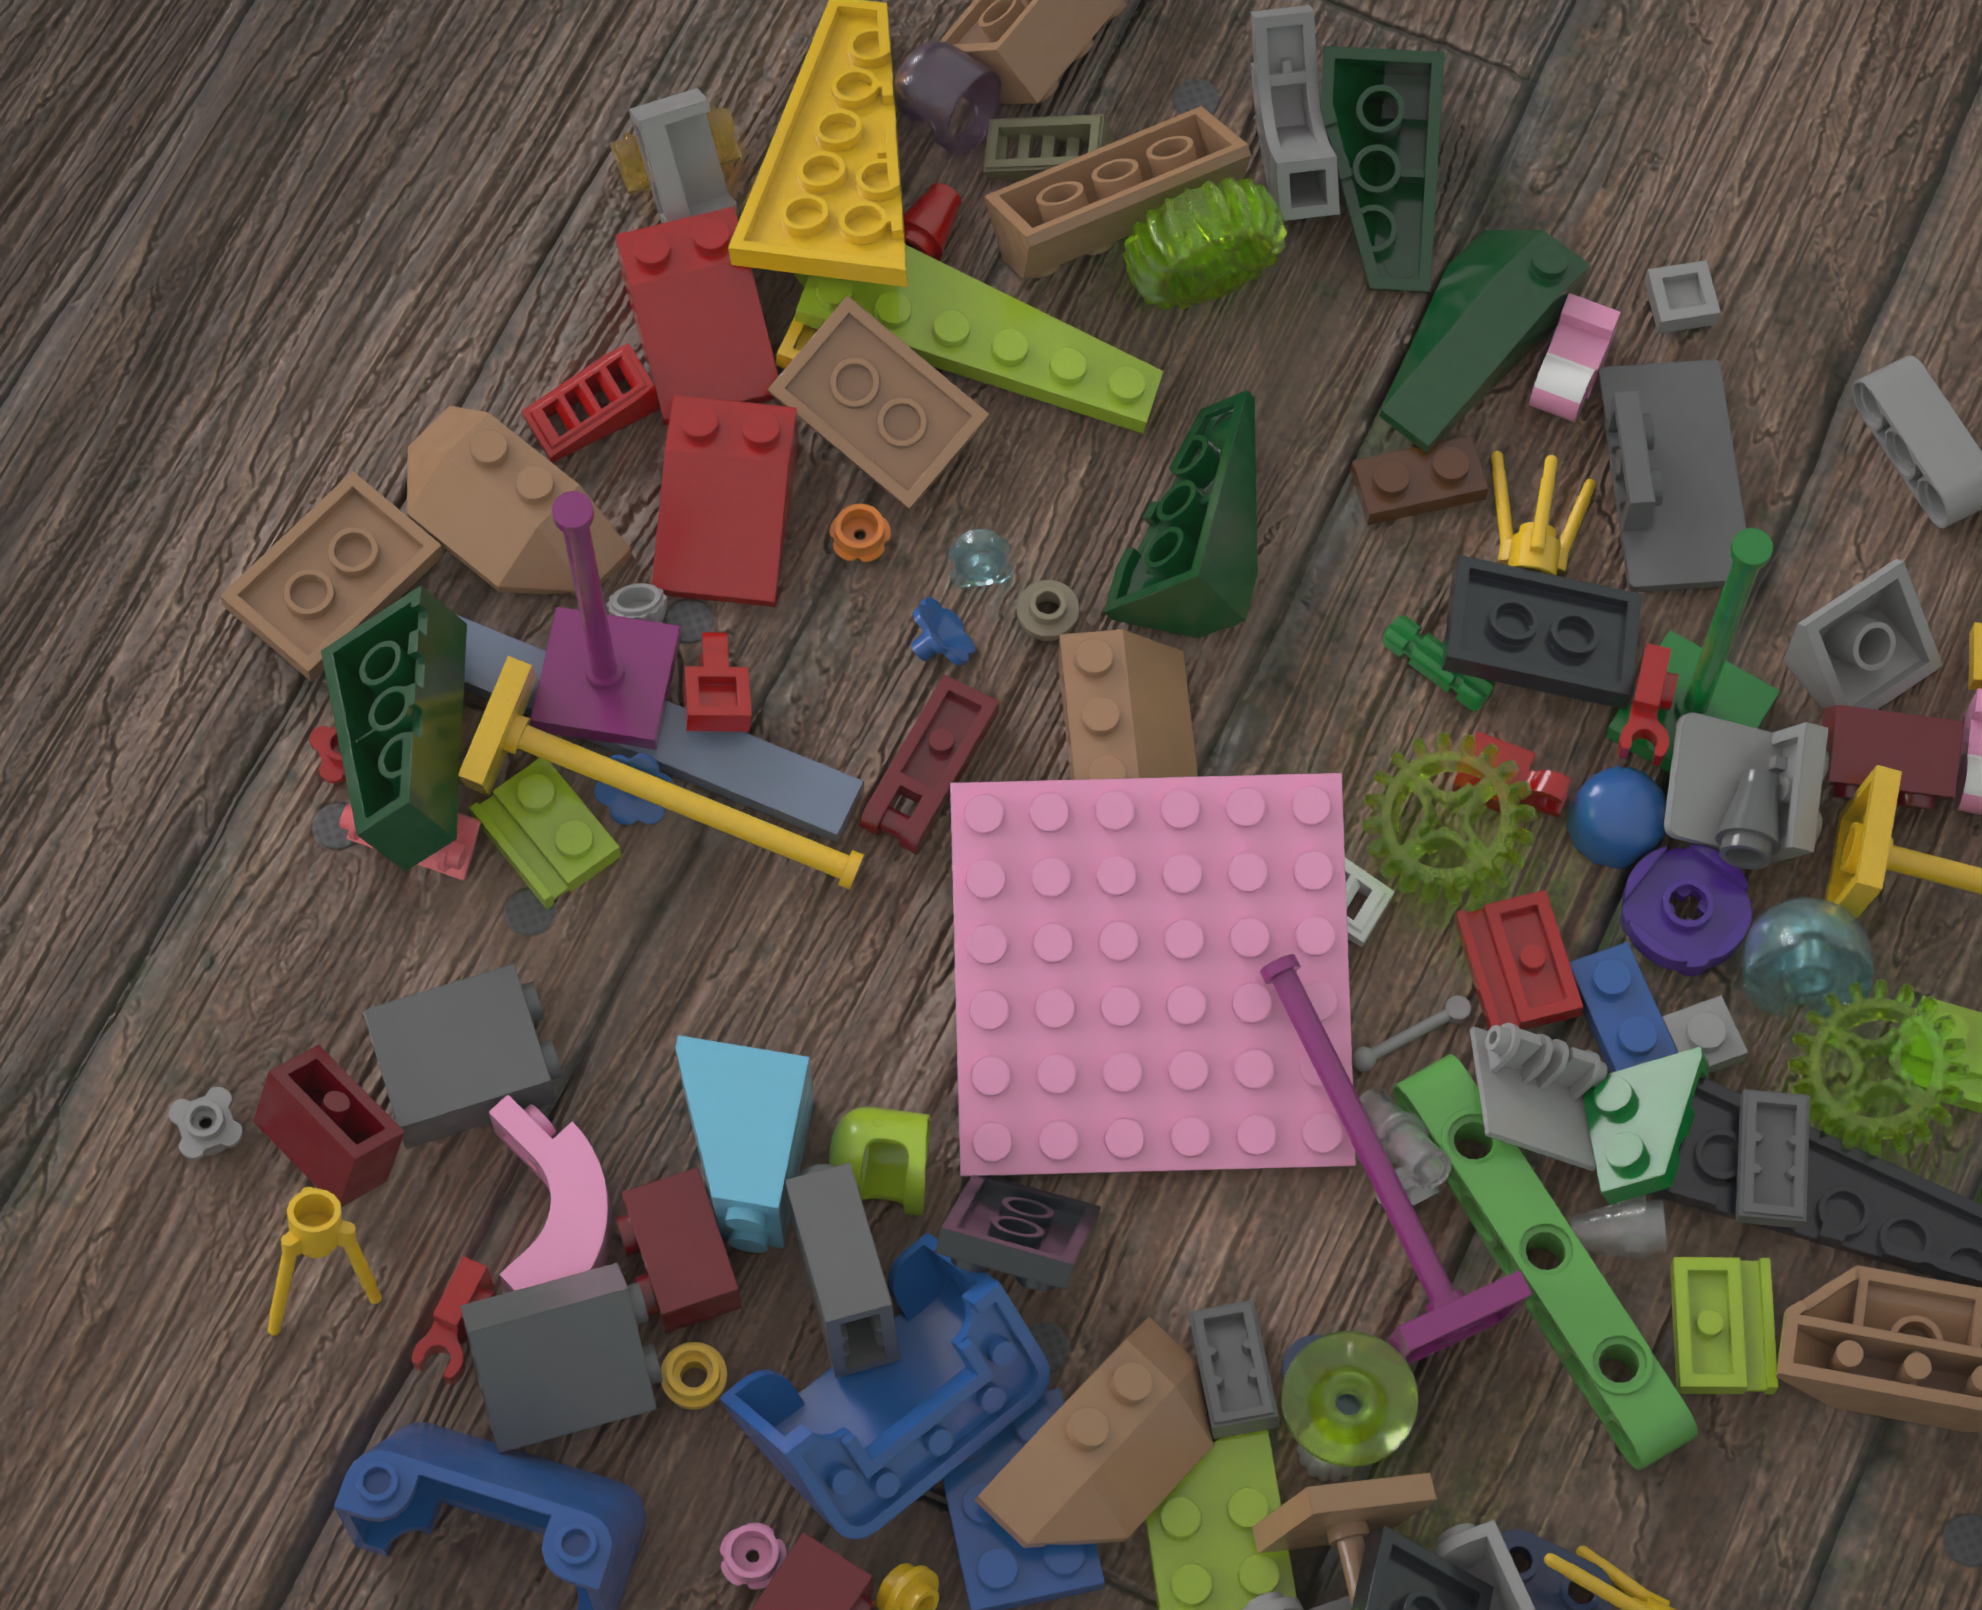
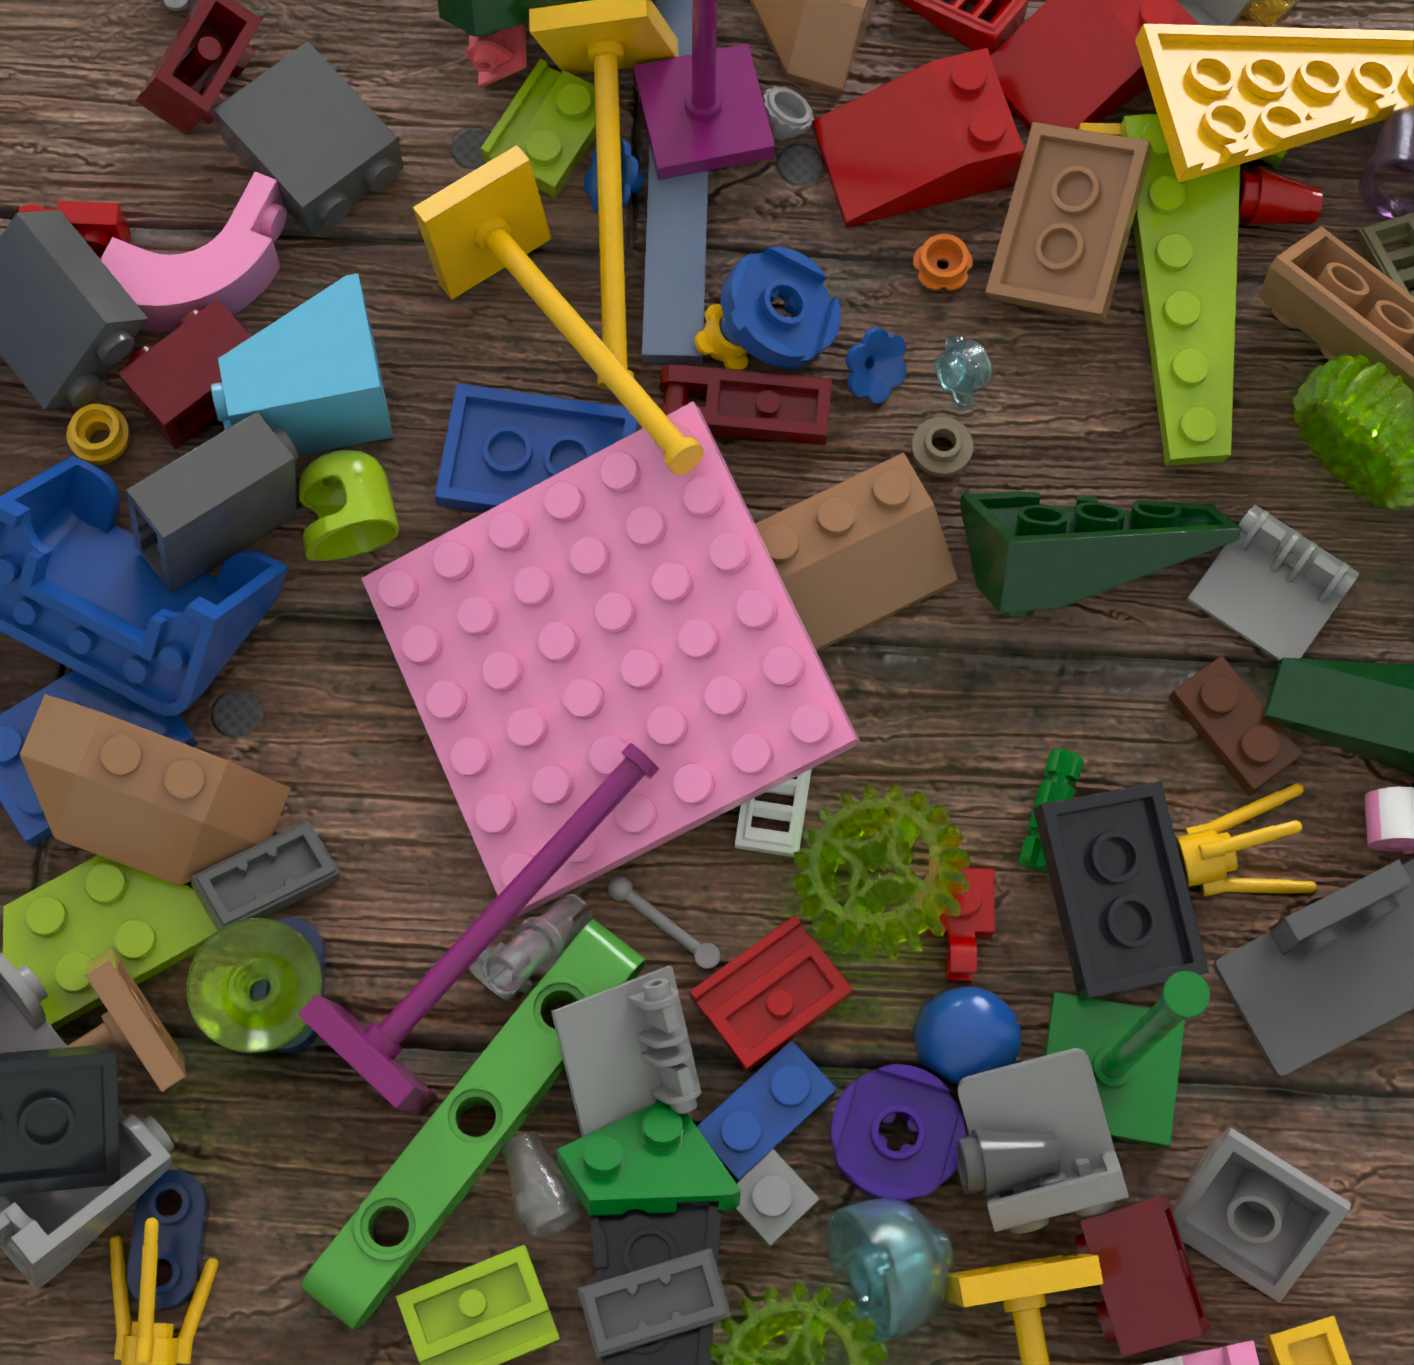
camera: 65 degrees right, 5 degrees up
yellow plant [267,1187,382,1336] -> none
red plate [683,632,752,732] -> none
black plate [935,1175,1101,1291] -> none
red plate [1618,643,1679,766] -> none
none -> yellow tile [412,145,704,475]
none -> blue plate [435,383,639,513]
none -> yellow plate [694,304,748,371]
none -> blue plate [720,246,841,371]
none -> light grey hinge [1187,505,1360,661]

